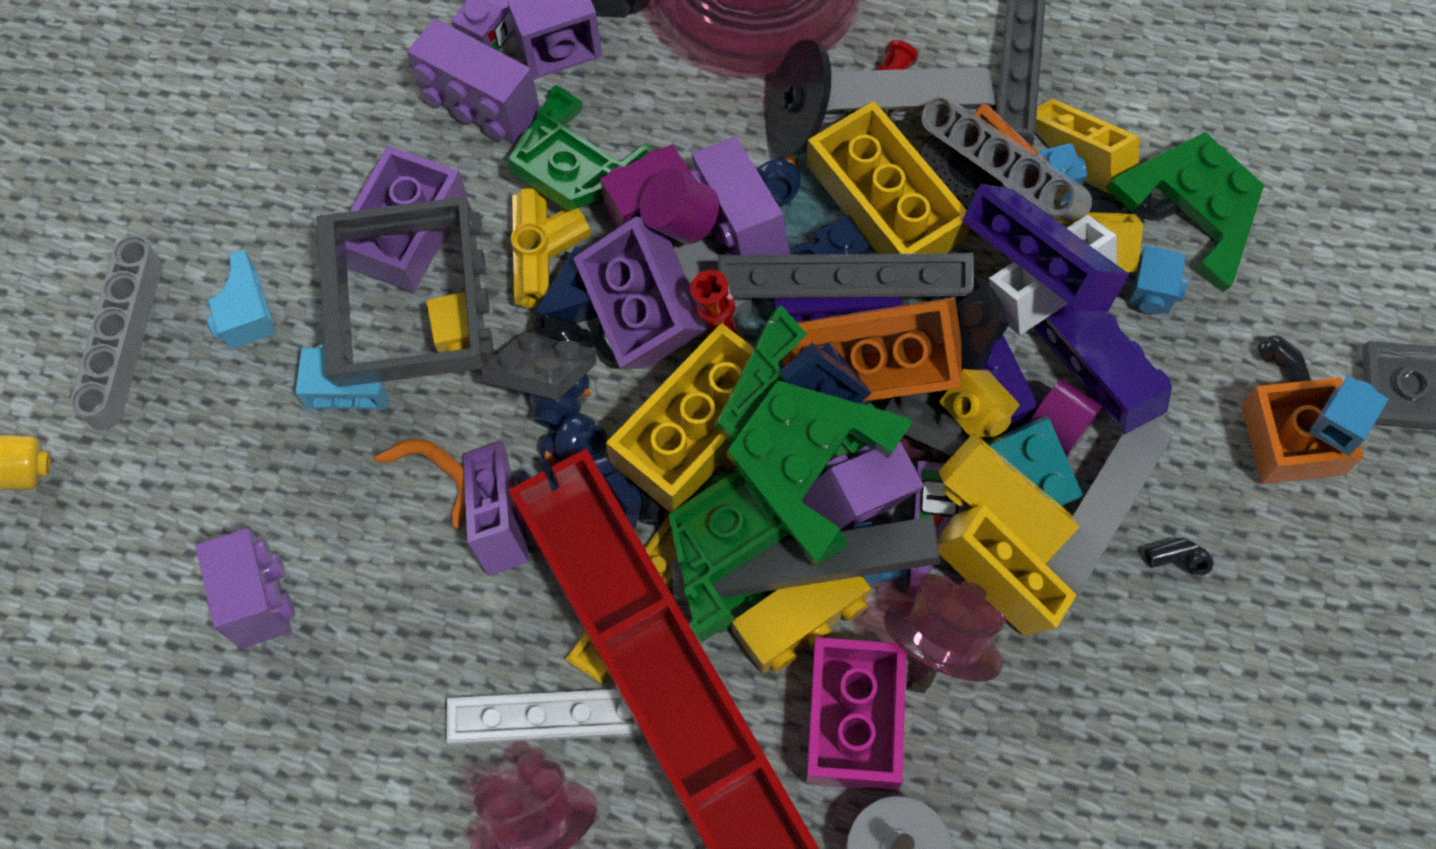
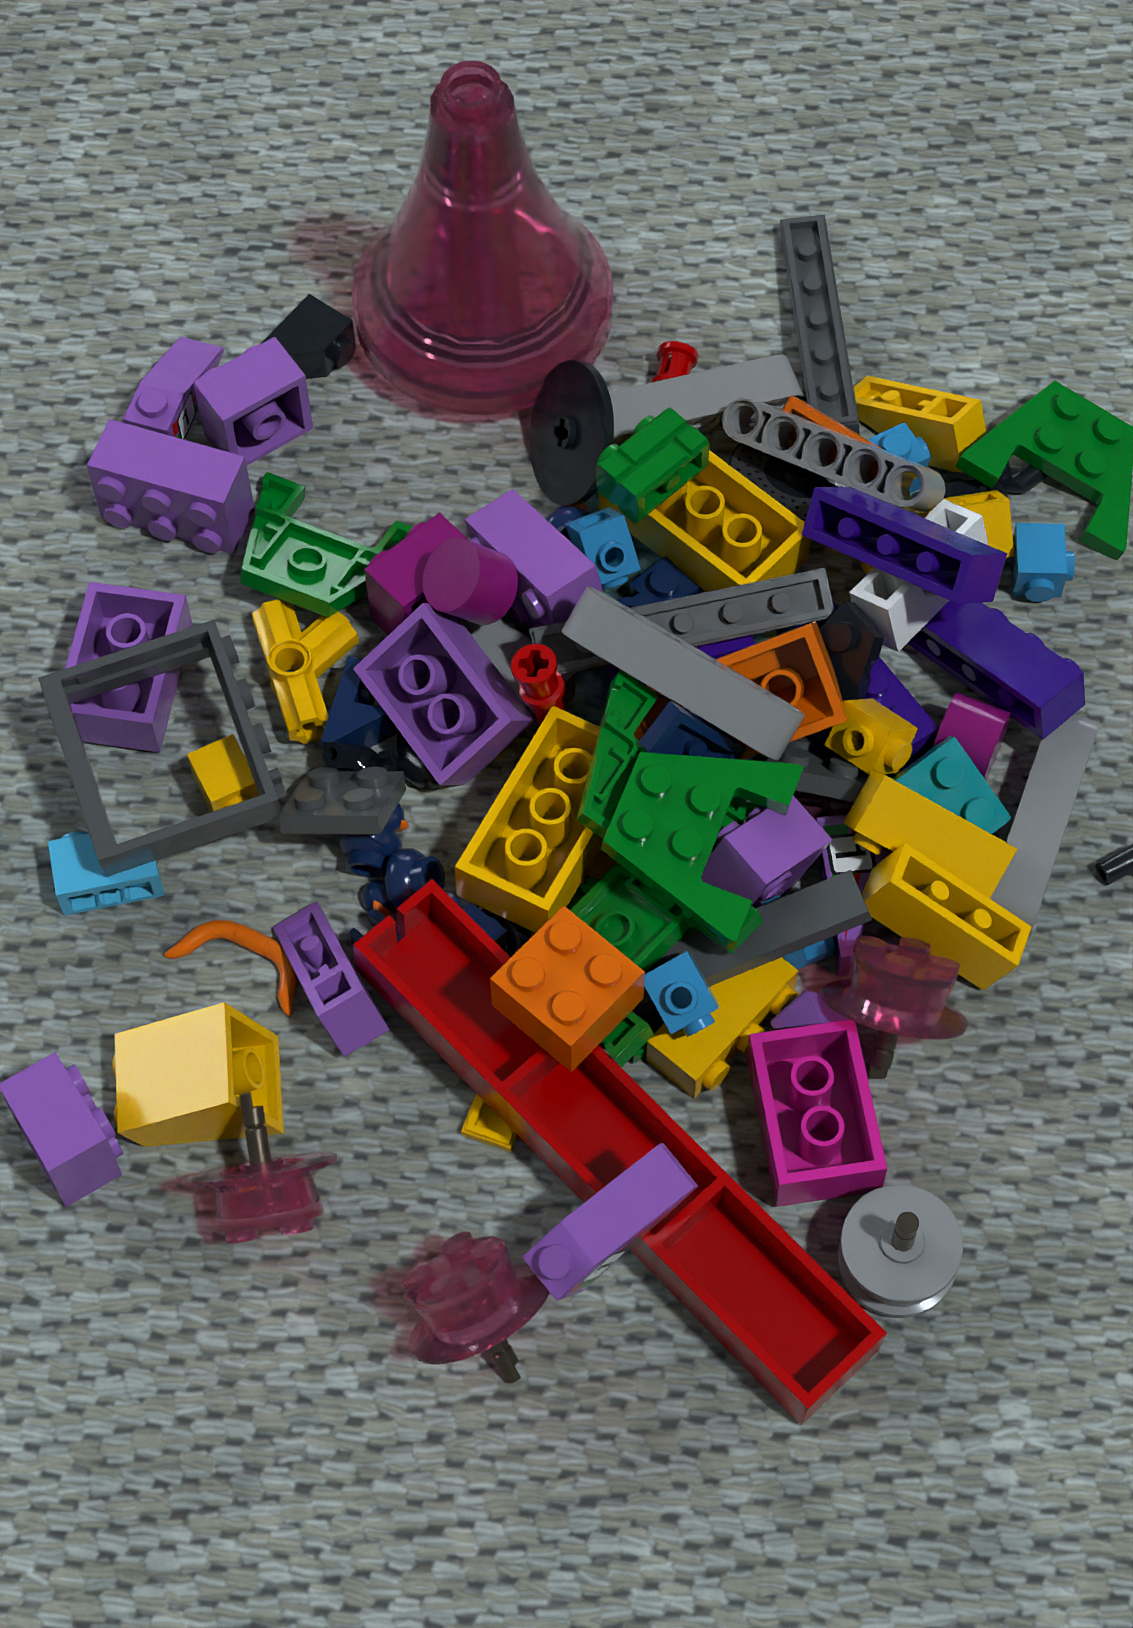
camera: 15 degrees left, 5 degrees down
white tile [447,689,641,745] -> none
none -> yellow slope [112,1002,284,1147]
none -> clear pink piece [185,1092,338,1244]
none -> orange brick [490,906,645,1072]
none -> medium lavender slope [522,1143,698,1301]
none -> light grey beam [561,586,805,760]
none -> dark azure brick [565,507,641,589]
none -> green brick [596,407,709,523]
none -> dark azure brick [644,950,720,1037]
none -> medium lavender slope [770,990,850,1030]

